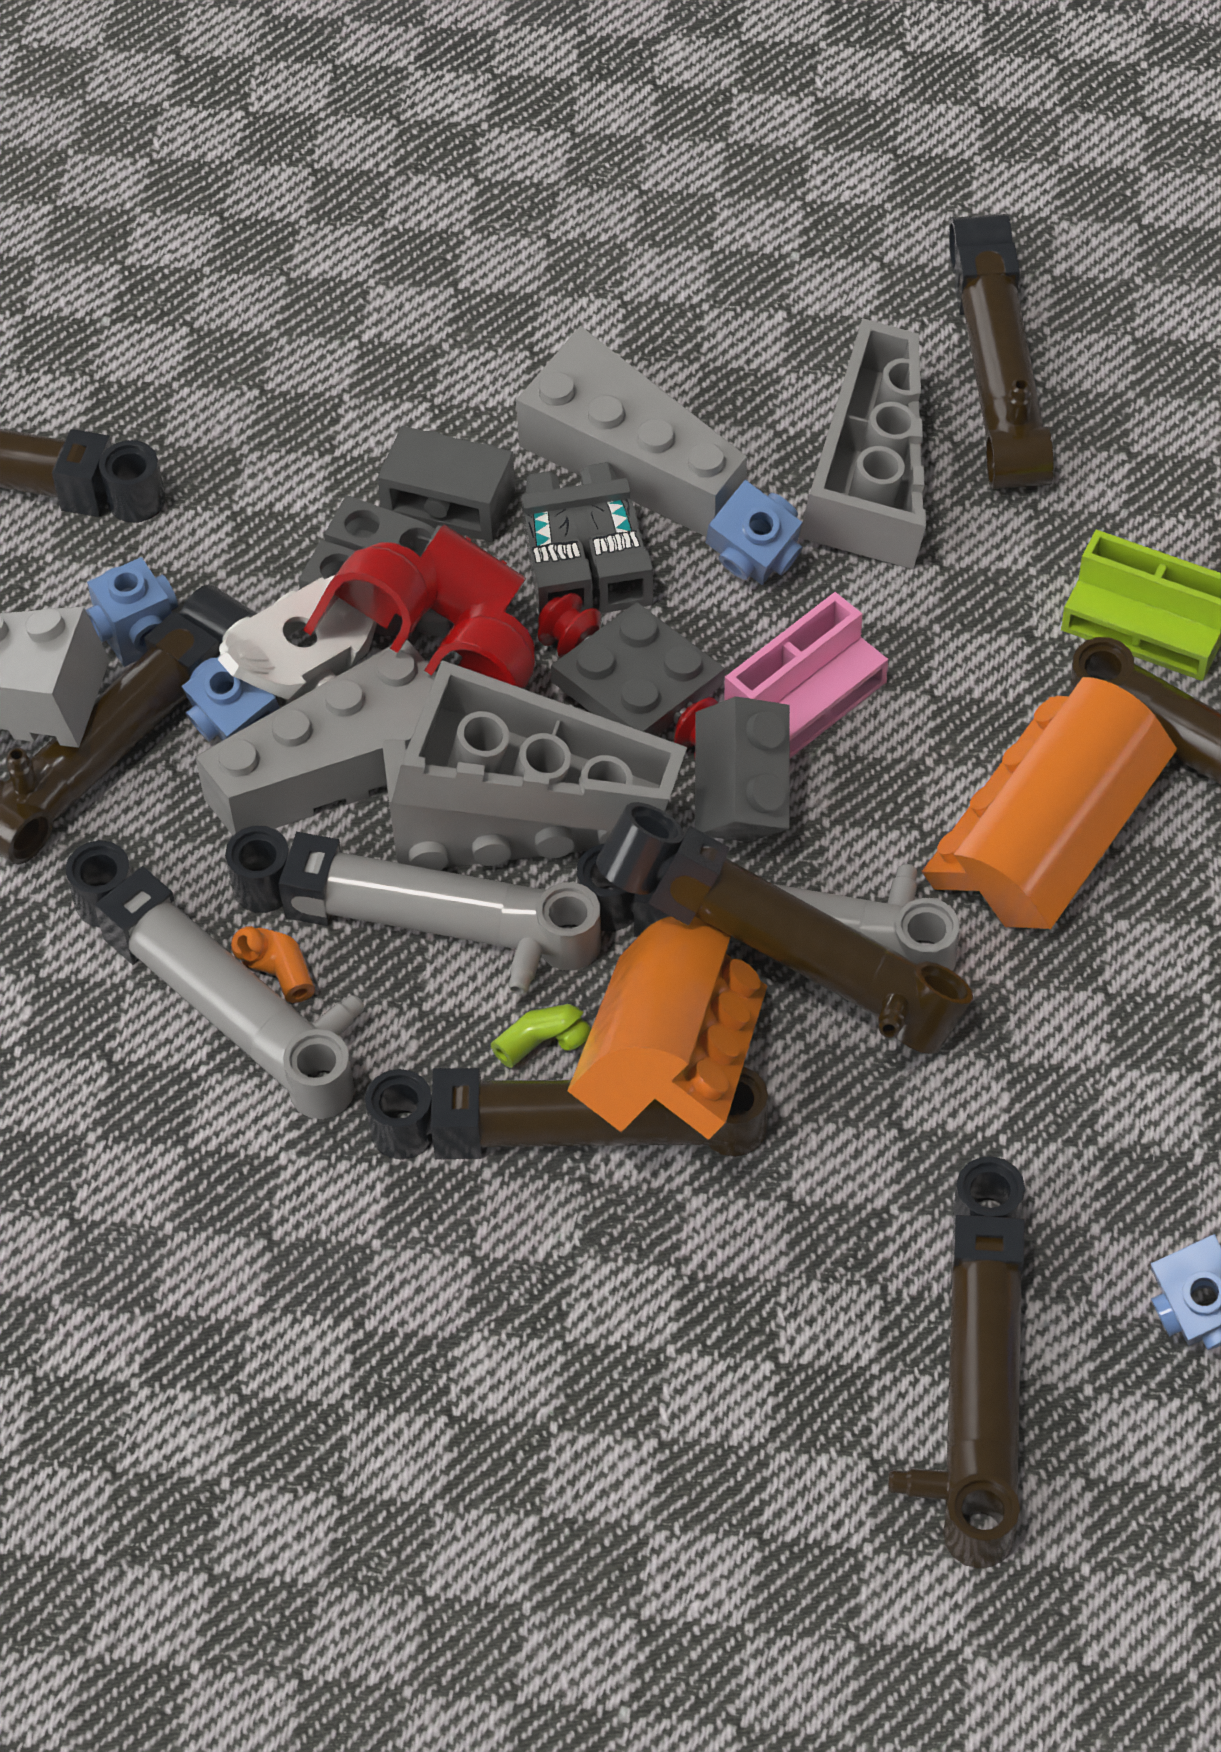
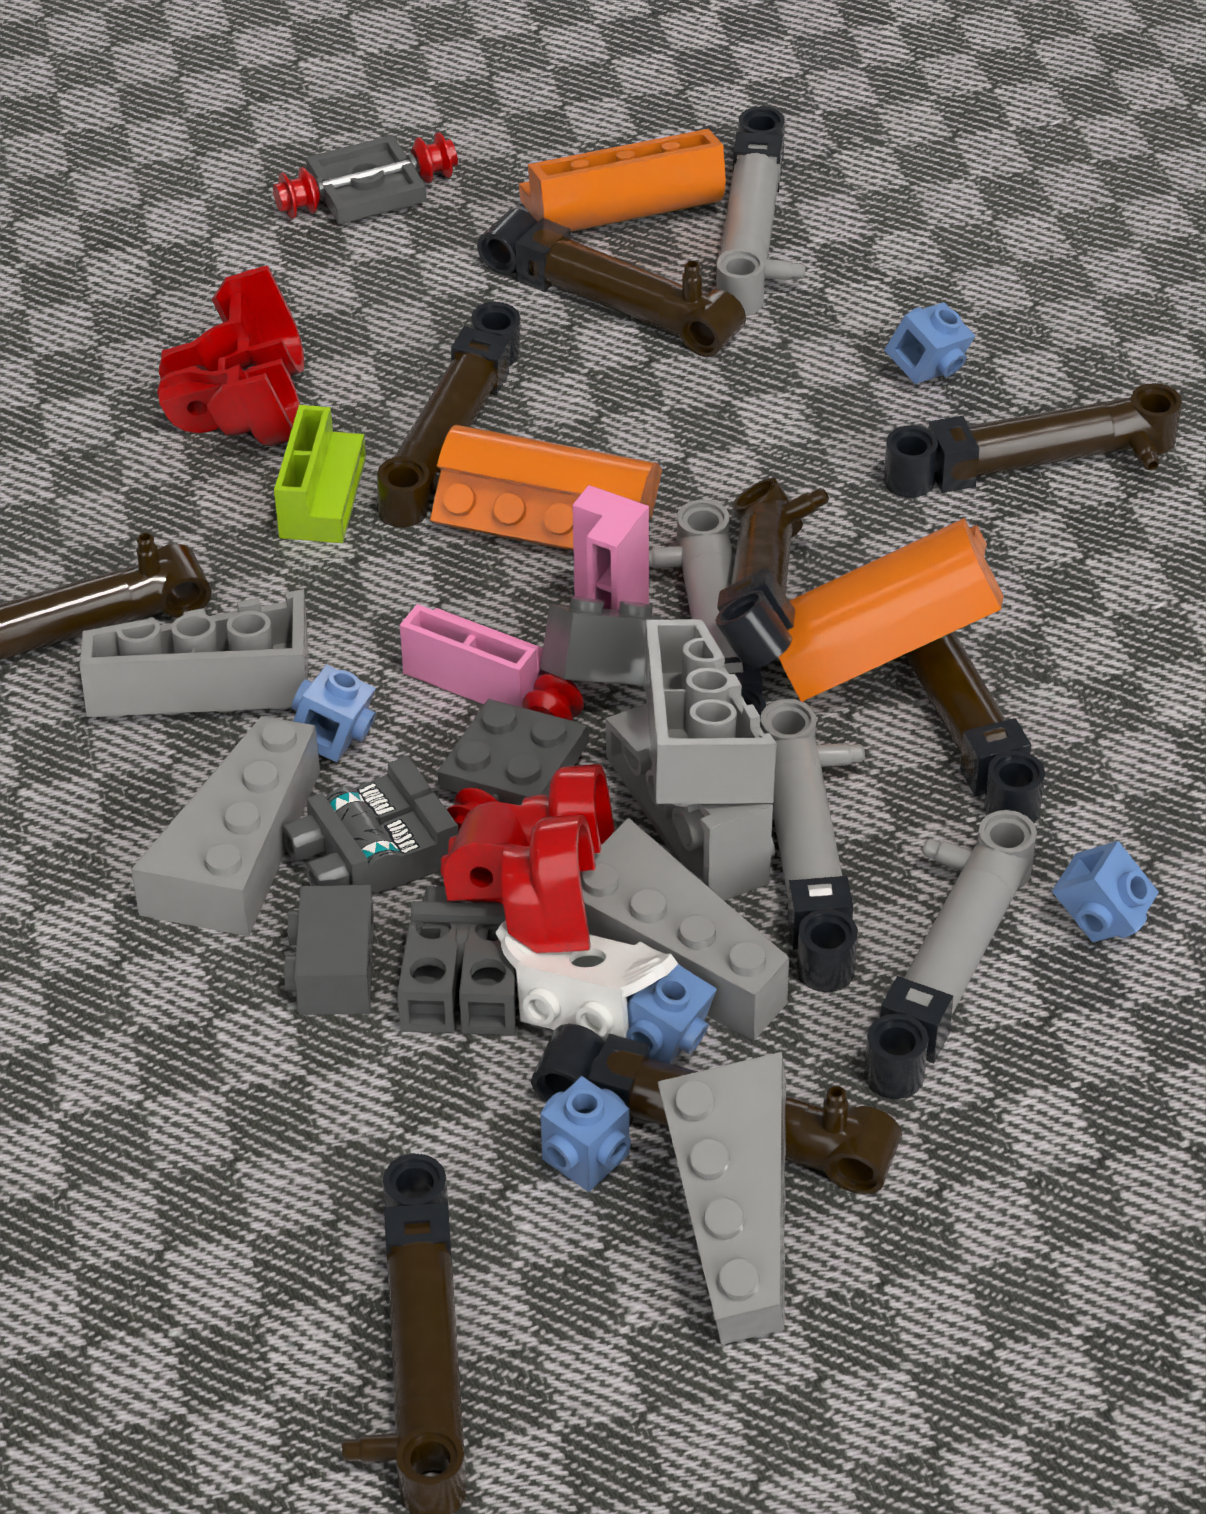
camera: 110 degrees left, 10 degrees down
orange arm [231,926,315,1003] -> none
lime arm [491,1004,591,1068] -> none
none -> bright pink piece [573,485,649,610]
none -> medium blue brick [1052,841,1159,942]

